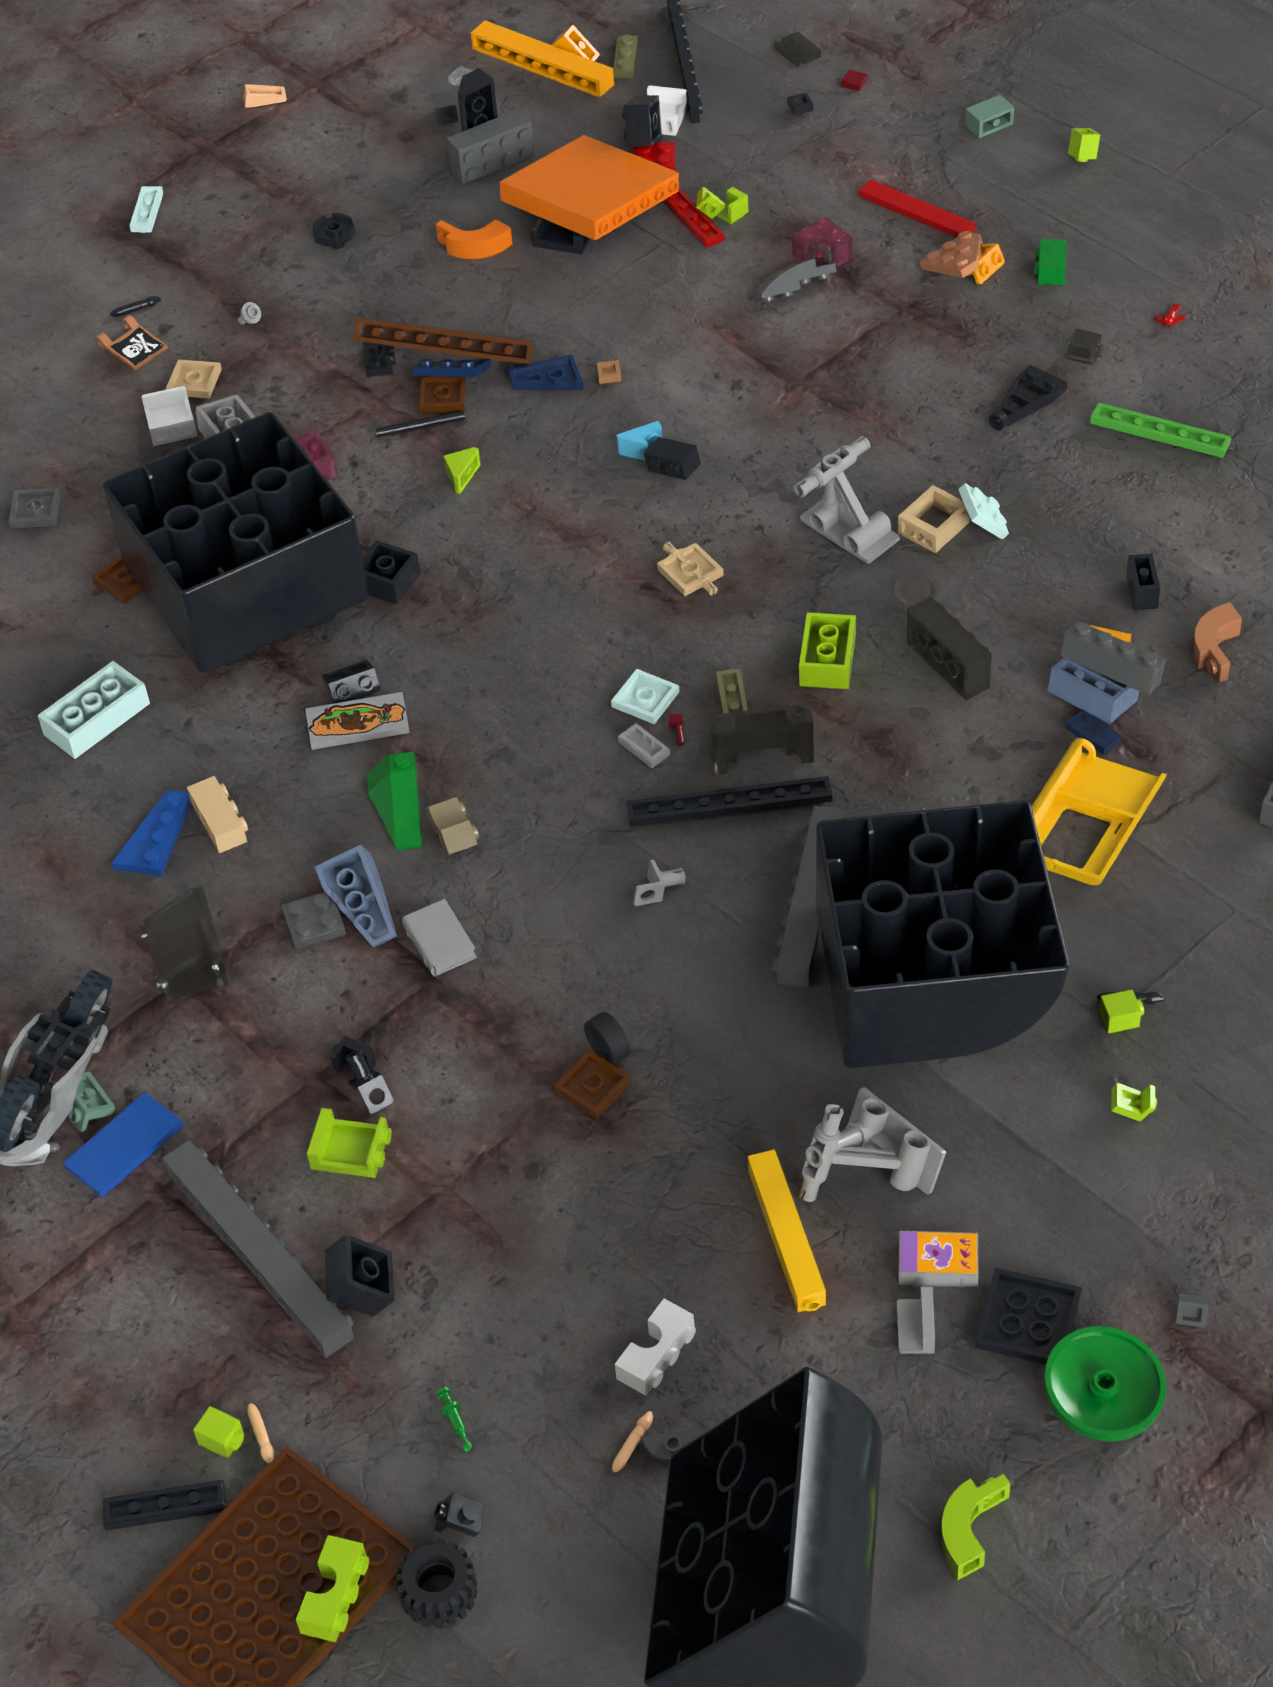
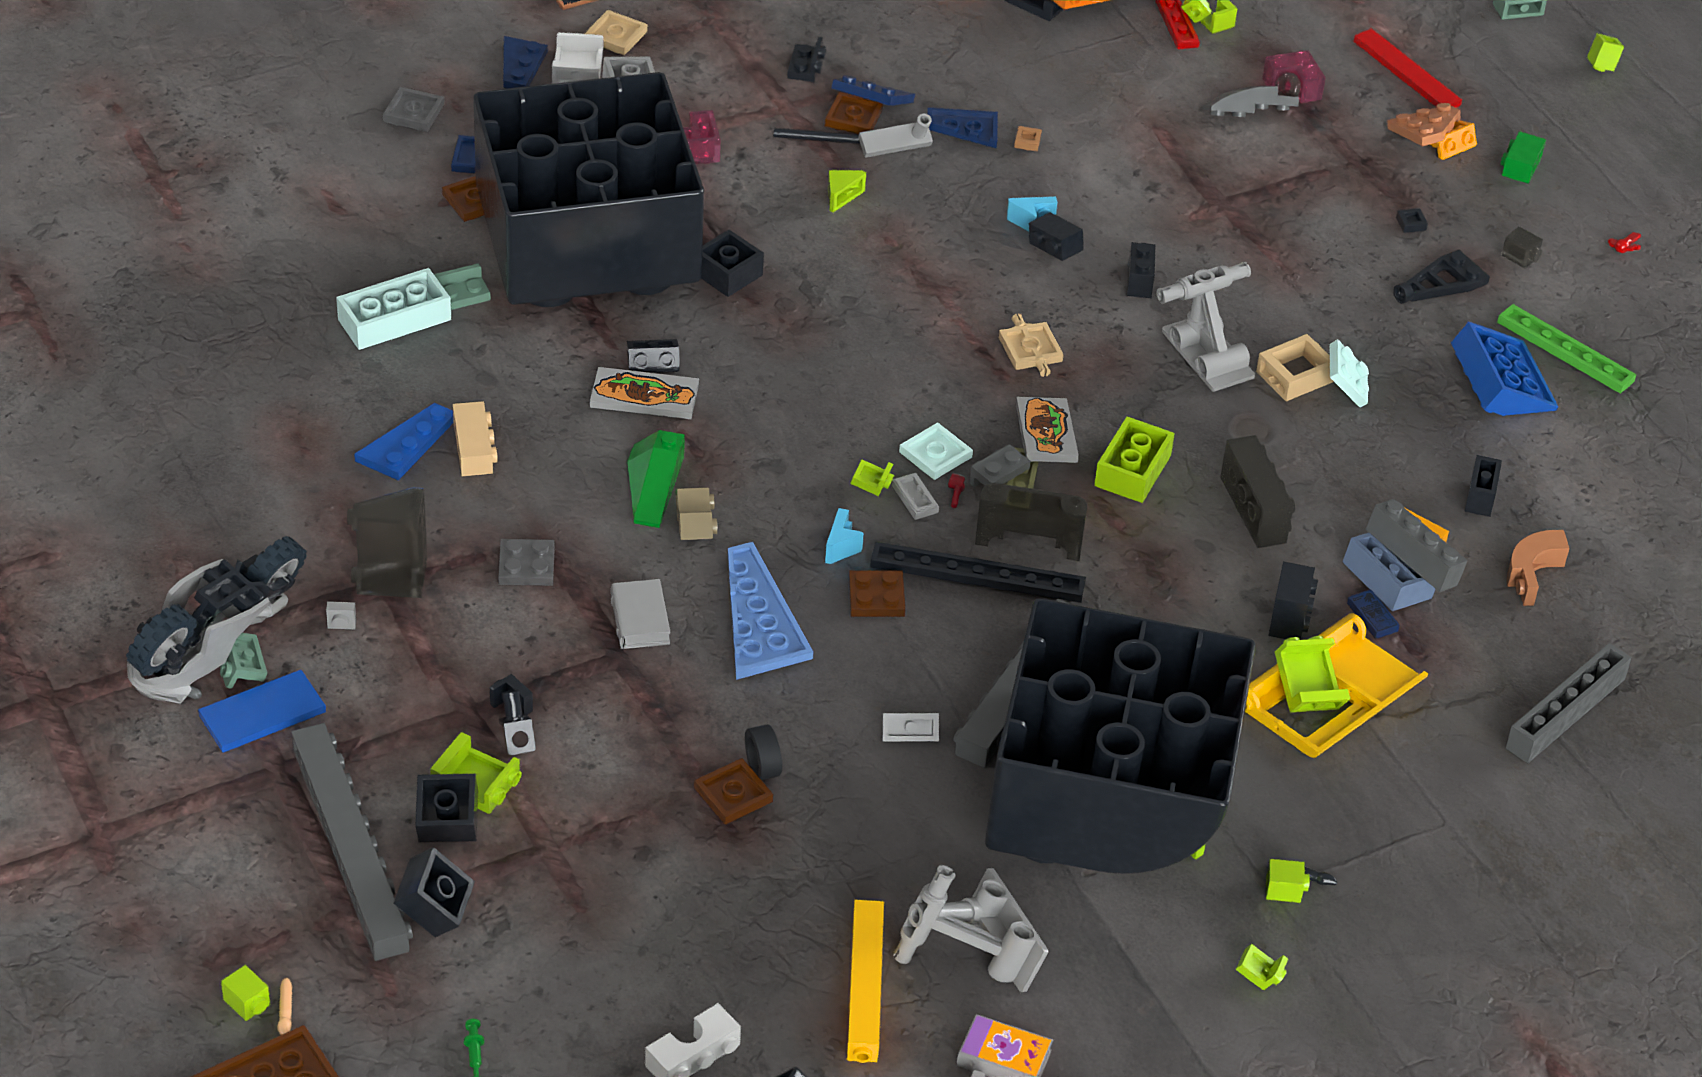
camera: 10 degrees right, 5 degrees down
black tile [103,1479,226,1531] -> none
sand blue wedge [315,845,397,947] -> none
reddish brown brick [353,317,534,364] -> none
light grey bracket [633,859,686,906] -> none
none -> light grey plate [326,601,356,630]
none -> black brick [415,773,478,842]
none -> sand green bracket [434,263,491,310]
none -> dark blue tile [451,135,476,173]
none -> dark blue wing [503,36,548,89]
none -> medium blue wing [727,542,813,680]
none -> medium azure slope [825,508,864,564]
none -> reddish brown plate [849,570,906,617]
none -> lime bracket [850,460,894,496]
none -> light grey piece [858,114,933,158]
none -> light grey plate [882,713,939,741]
none -> dark grey bracket [970,444,1031,491]
none -> tile [1016,397,1079,463]
none -> black brick [1127,242,1156,298]
none -> black brick [1268,561,1318,640]
none -> lime panel [1274,636,1350,713]
none -> black plate [1396,208,1428,233]
none -> blue slope [1451,321,1558,416]

